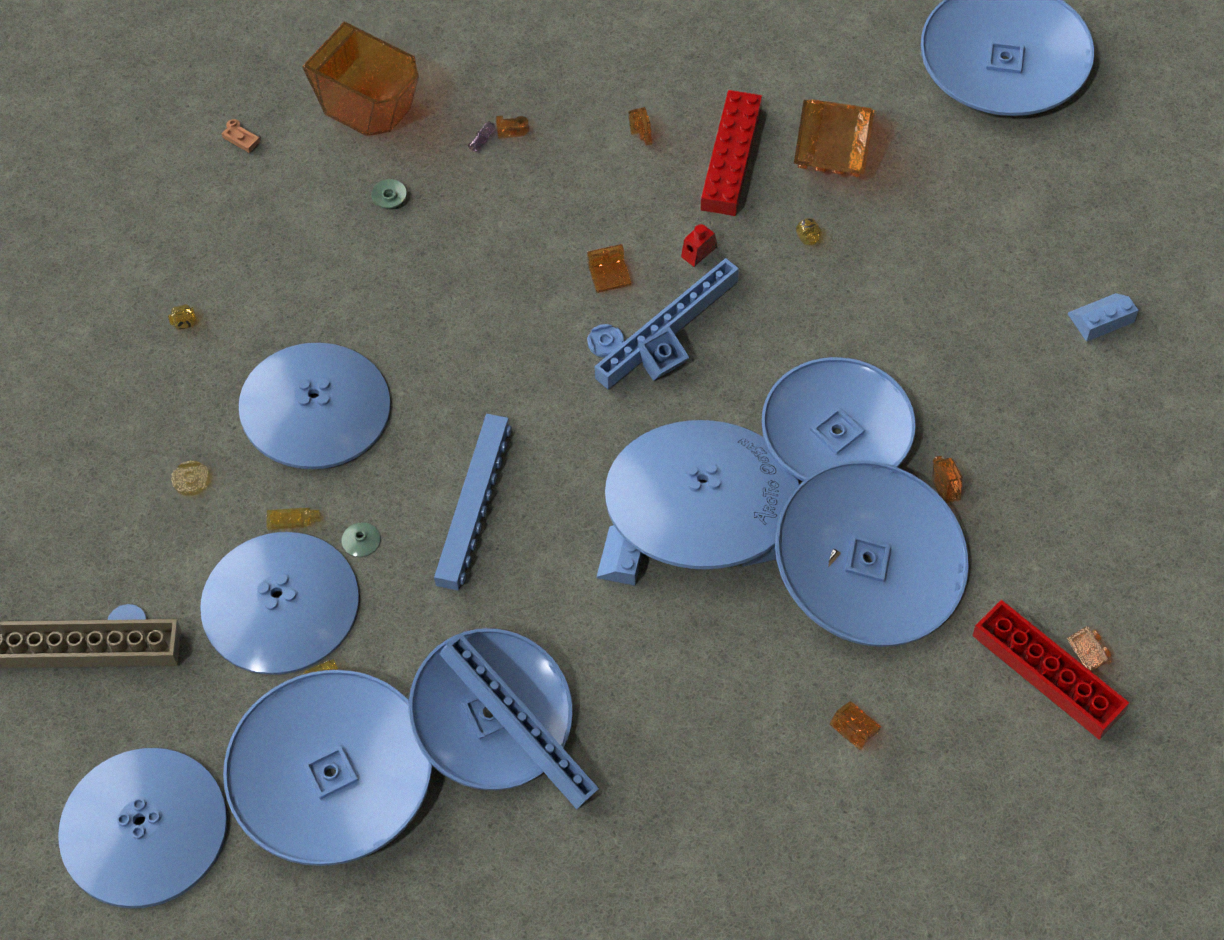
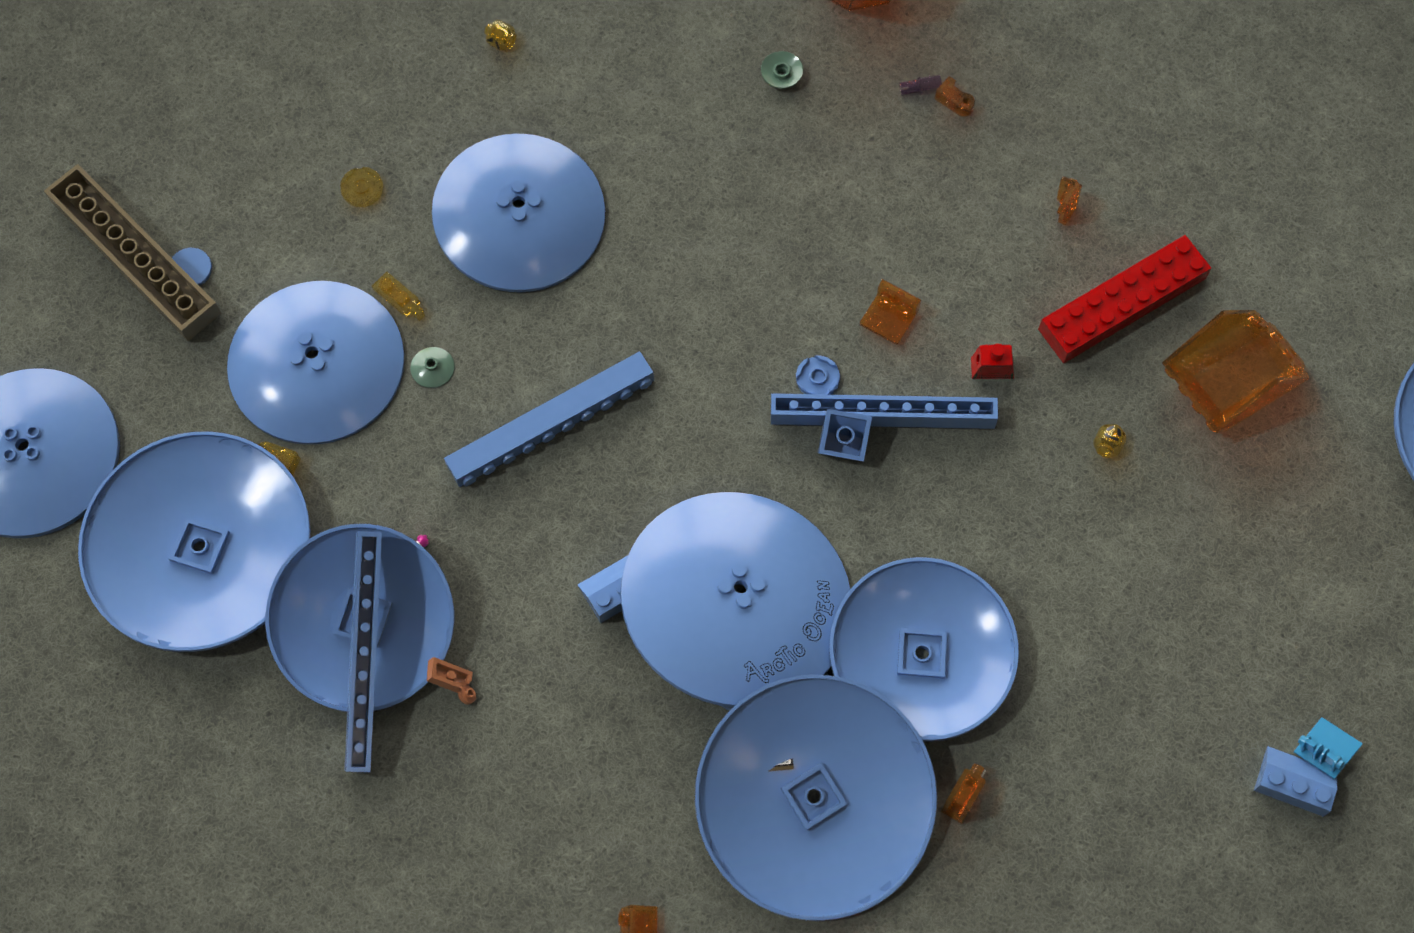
camera: 45 degrees right, 10 degrees up
none -> nougat hinge [427,657,476,705]
none -> dark azure hinge [1294,717,1363,779]

